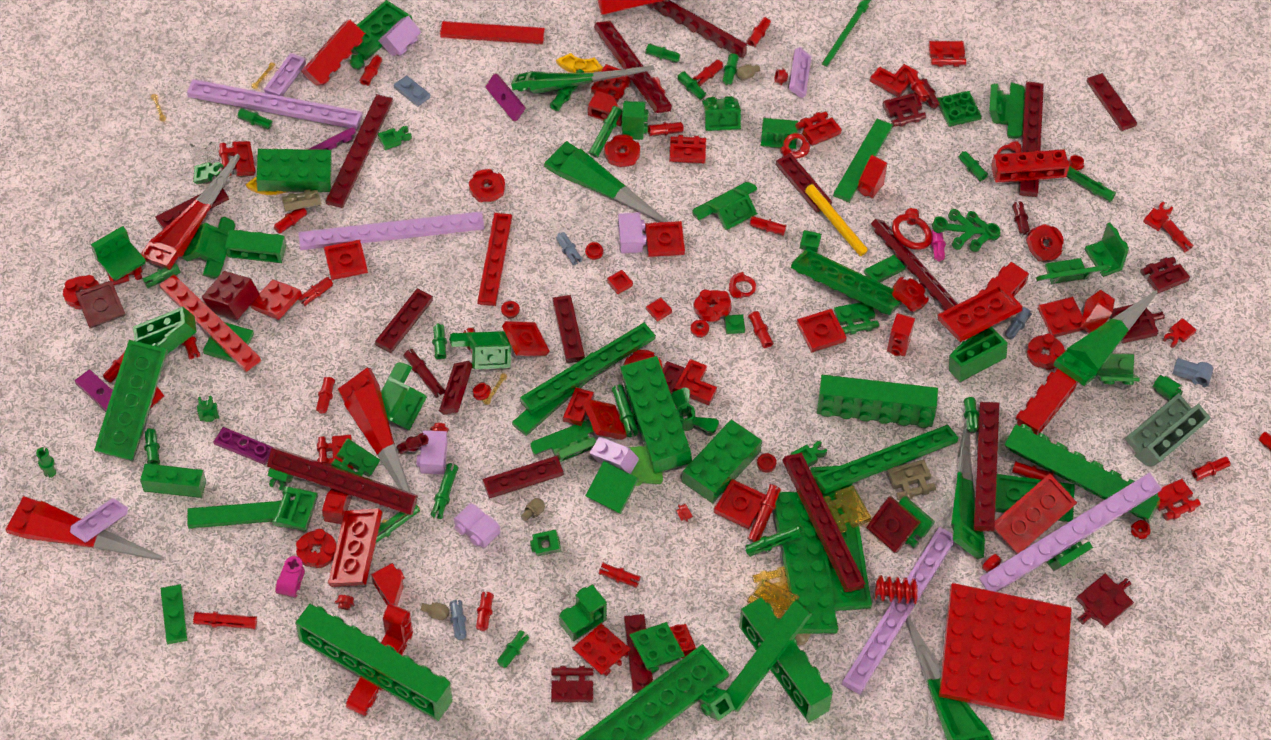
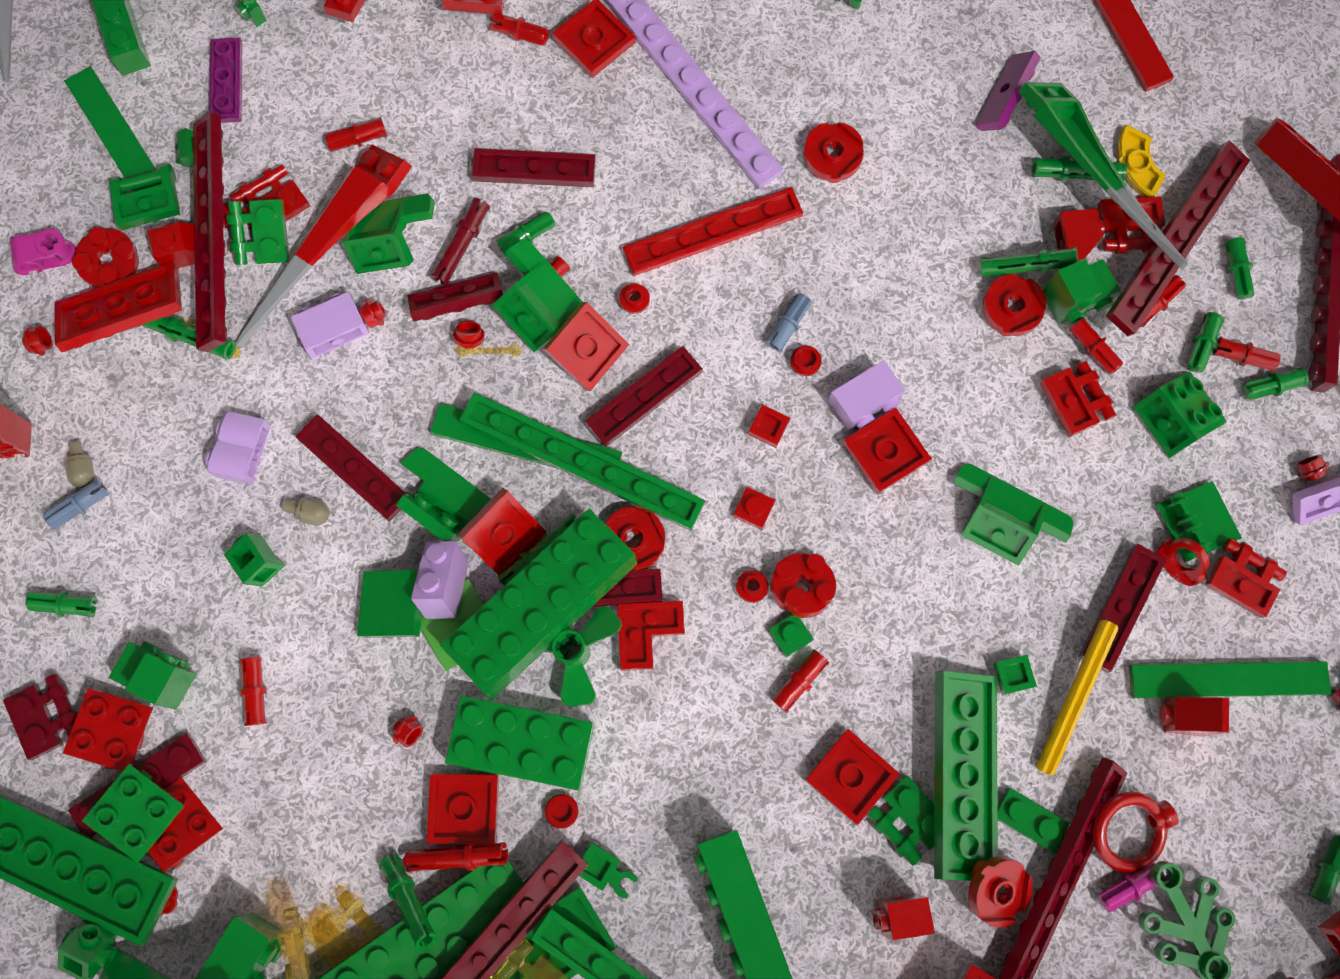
camera: 60 degrees right, 20 degrees up
red slope [371,563,405,606] -> none
dark red axle [396,433,429,454] -> none
green pin [431,463,459,519] -> none
red axle [476,591,494,632] -> none
green plate [544,141,668,222] -> none
red plate [563,387,594,426] -> none
red piece [729,272,756,299] -> none
dark tan cylinder [737,64,760,80] -> none
red axle [750,216,787,236] -> none

